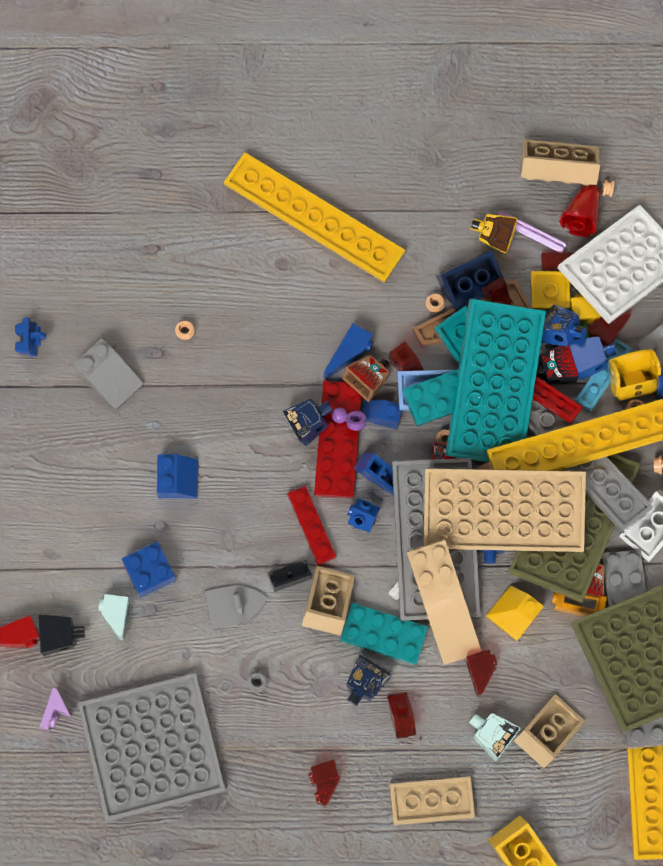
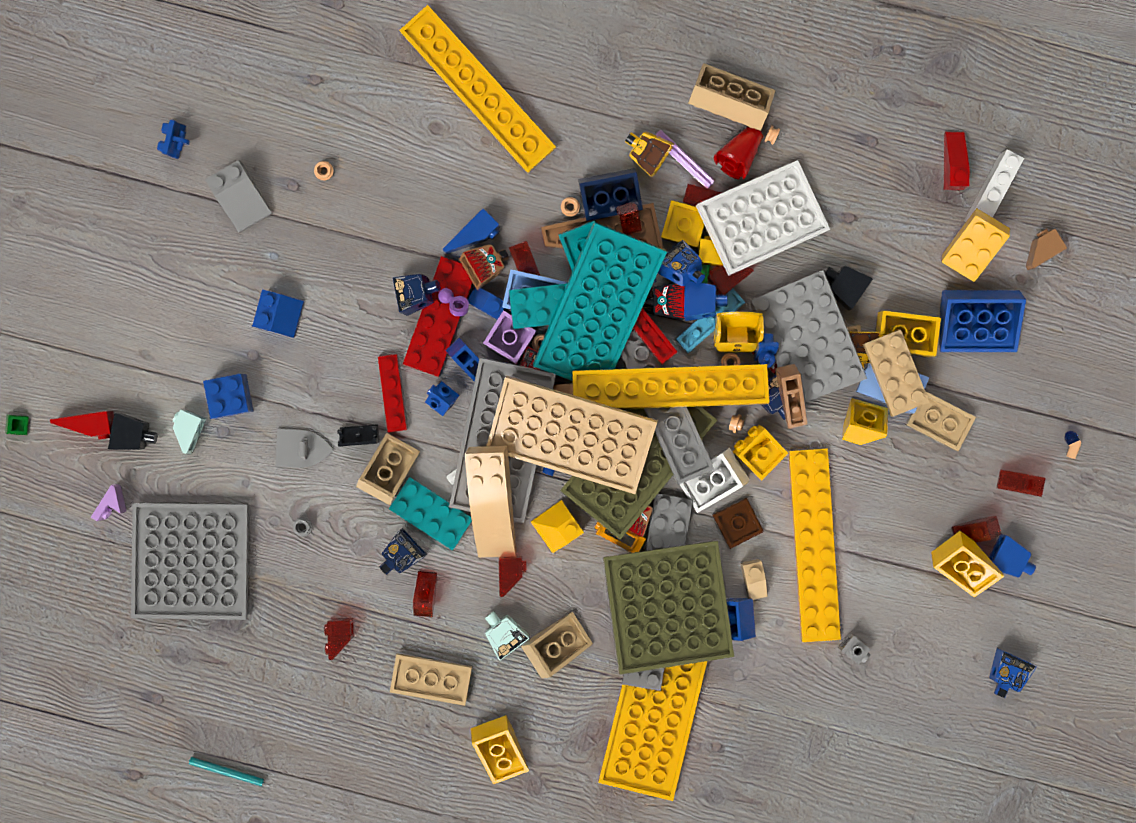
camera: 15 degrees right, 15 degrees up
none -> lavender brick [483,310,537,364]

